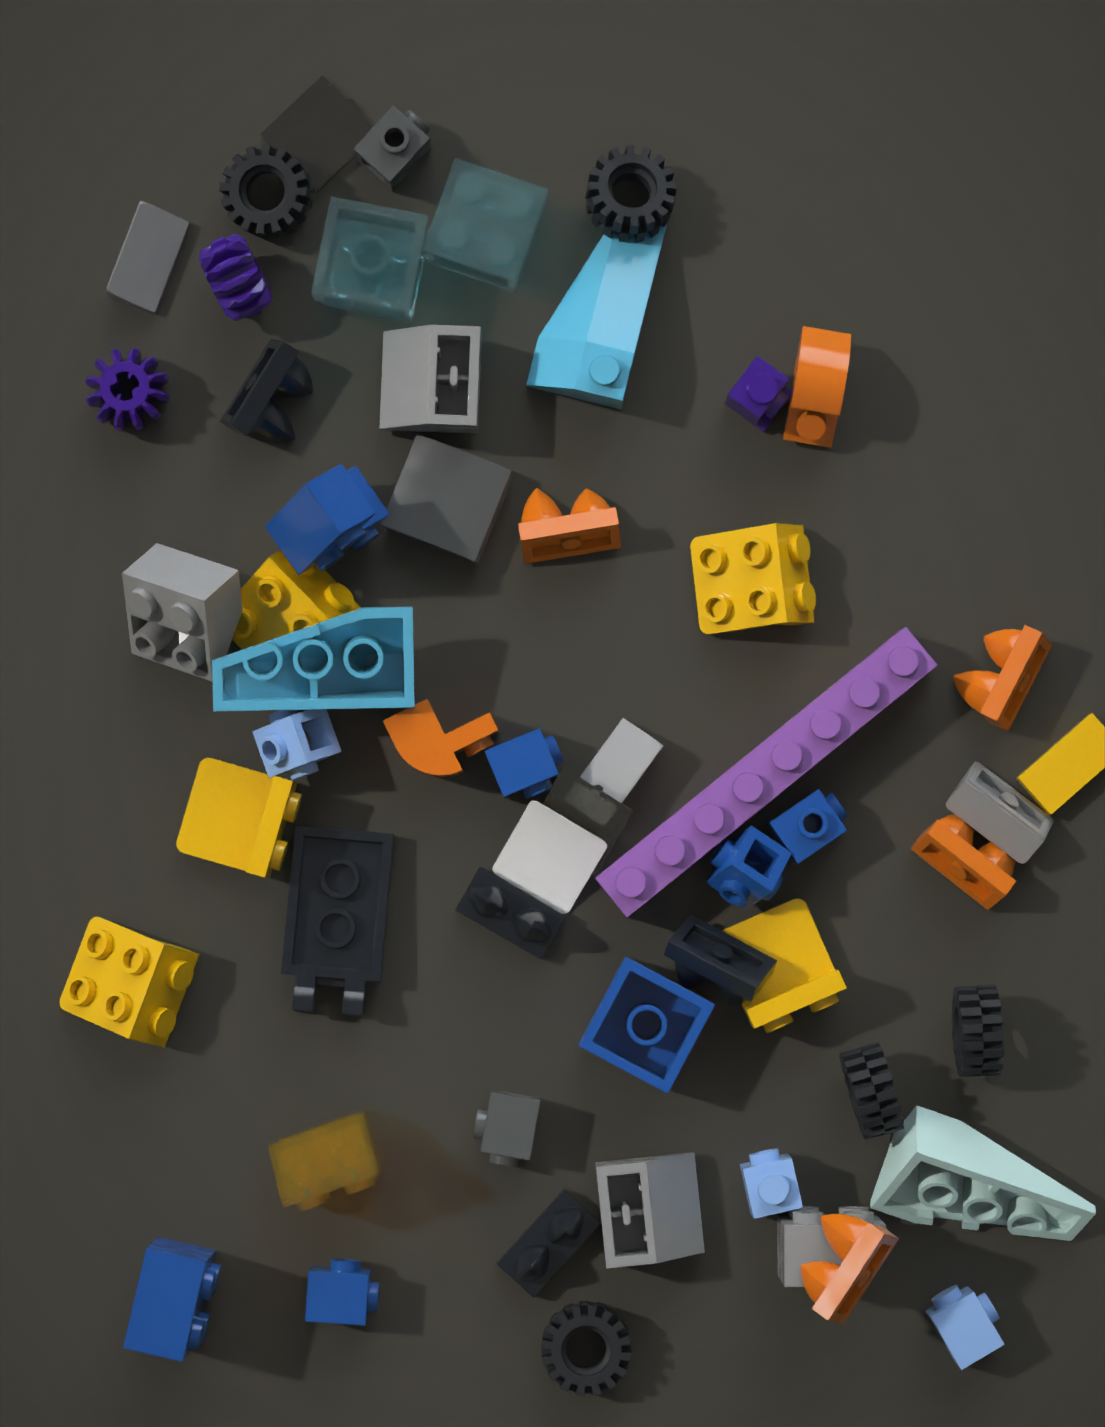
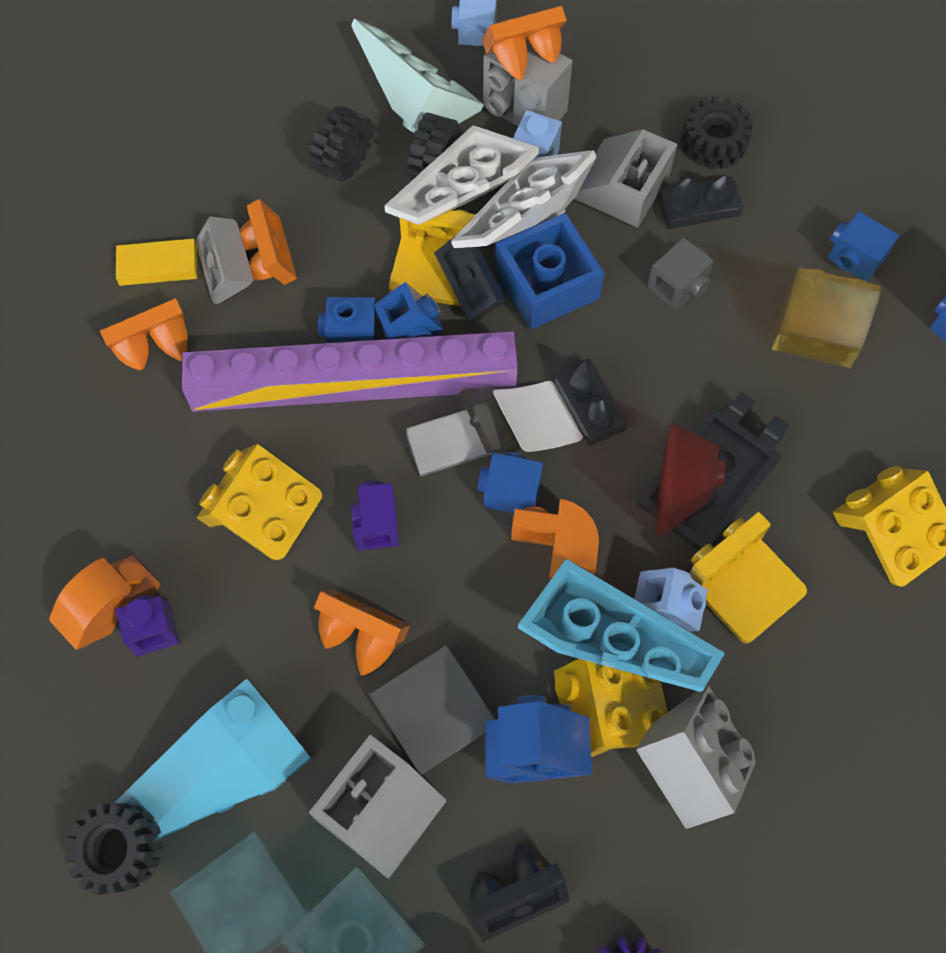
camera: 145 degrees left, 20 degrees down
none -> dark purple brick [351,481,400,551]
none -> white wedge [385,125,539,225]
none -> white wedge [451,150,596,248]
none -> clear red slope [655,425,725,536]

